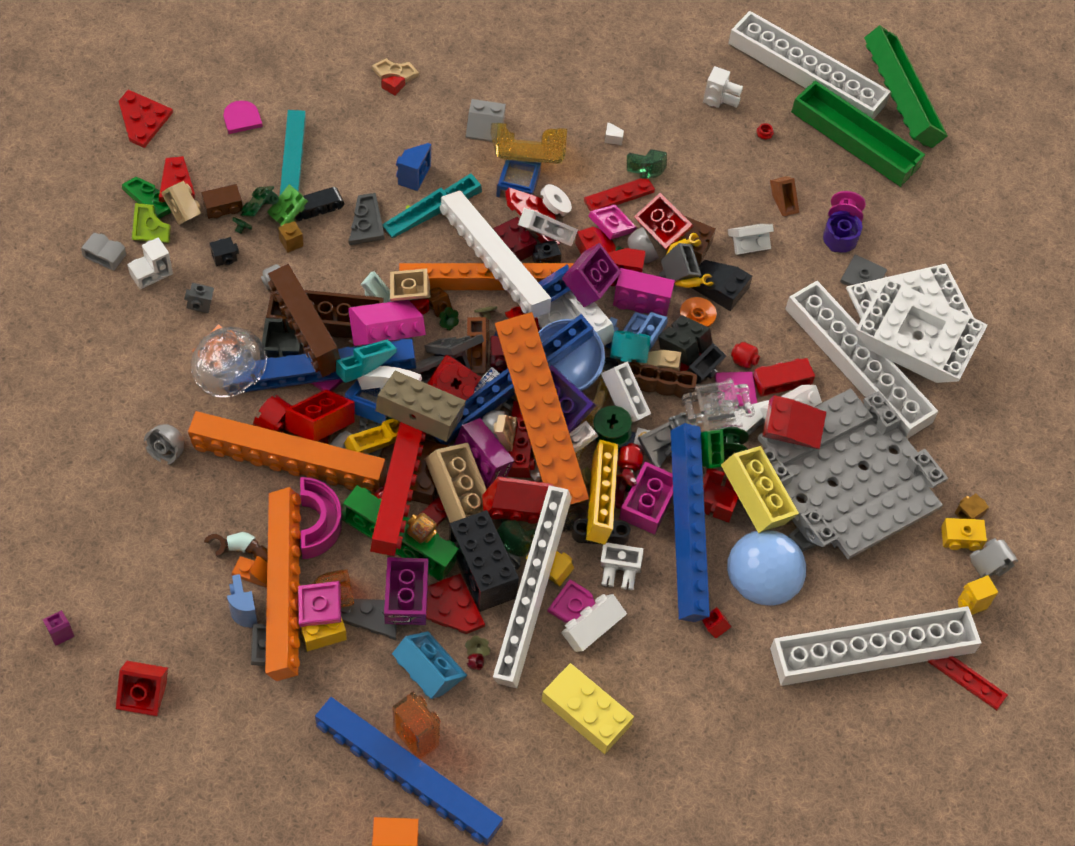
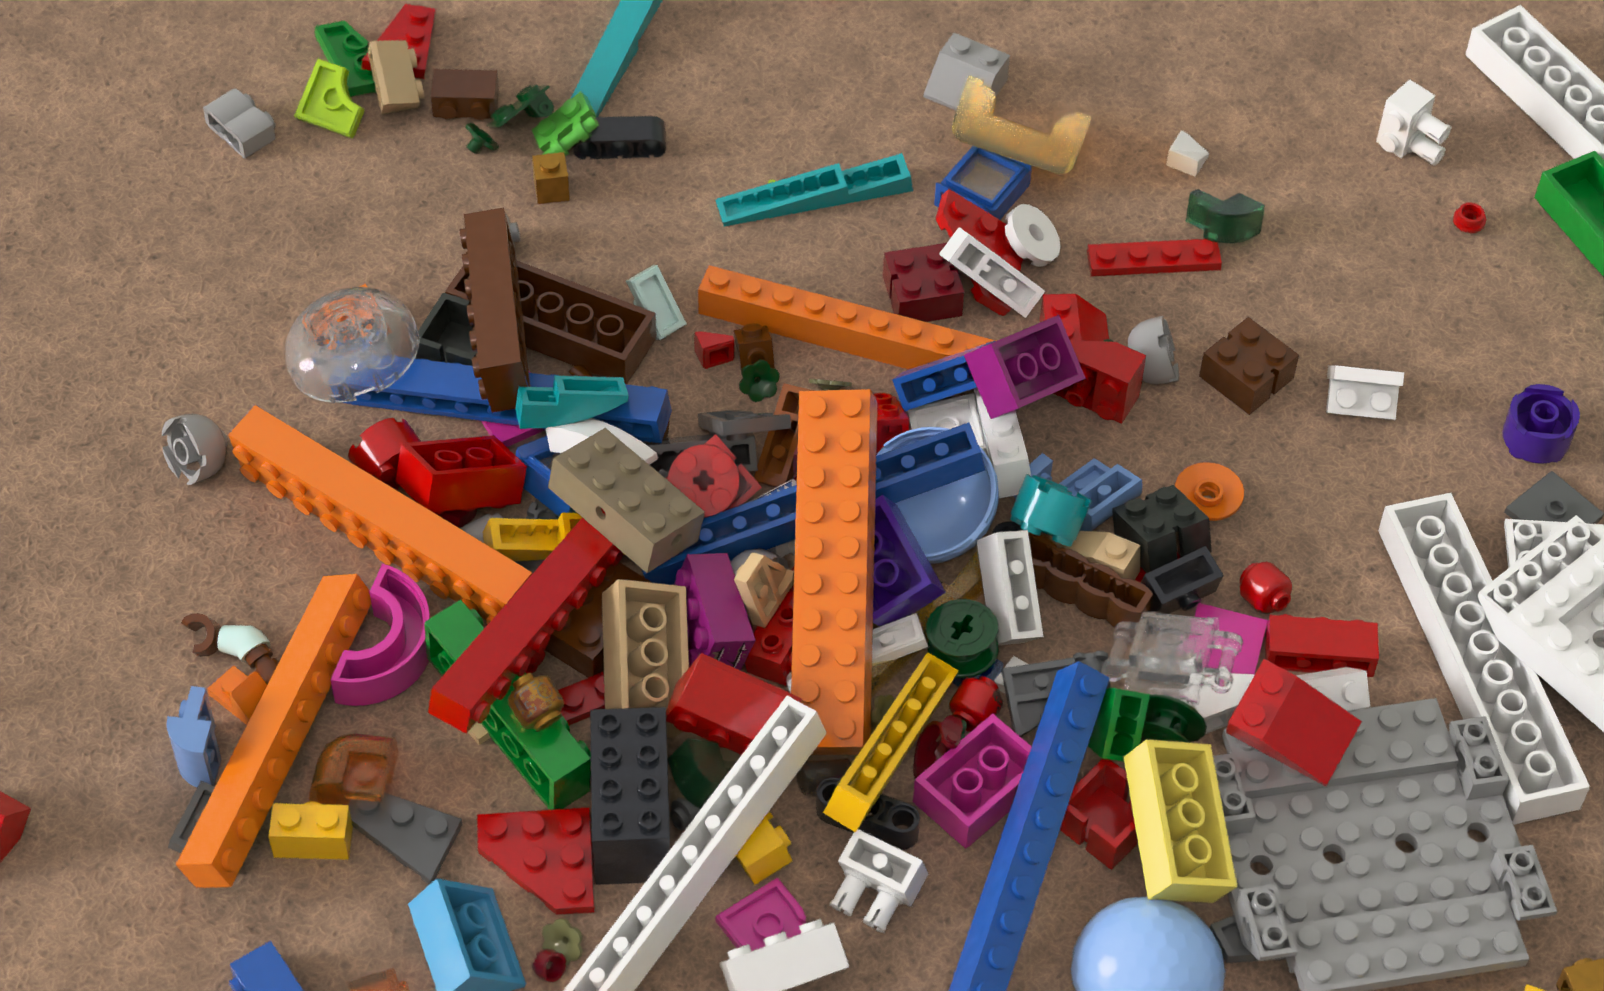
camera: 25 degrees right, 5 degrees down
white brick [127,237,173,289] -> none
dark grey brick [184,283,214,313] -> none
black brick [209,237,239,267] -> none
dark pink tile [298,581,341,627] -> none
dark pink slope [348,300,426,346] -> none
dark grey wing [349,193,385,245] -> none
magenta brick [384,557,428,625] -> none
tan slope [390,268,430,301] -> none
blue slope [396,143,431,191] -> none
white brick [440,191,551,318] -> none
black brick [532,240,561,263] -> none
dark pink tile [588,205,637,240] -> none
dark pink brick [613,268,675,317] -> none
red slope [634,193,693,250] -> none
dark grey torso [659,233,714,288] -> none
black slope [691,260,753,311] -> none
dark orange slope [770,176,799,216] -> none
dark pink piece [828,191,866,222] -> none

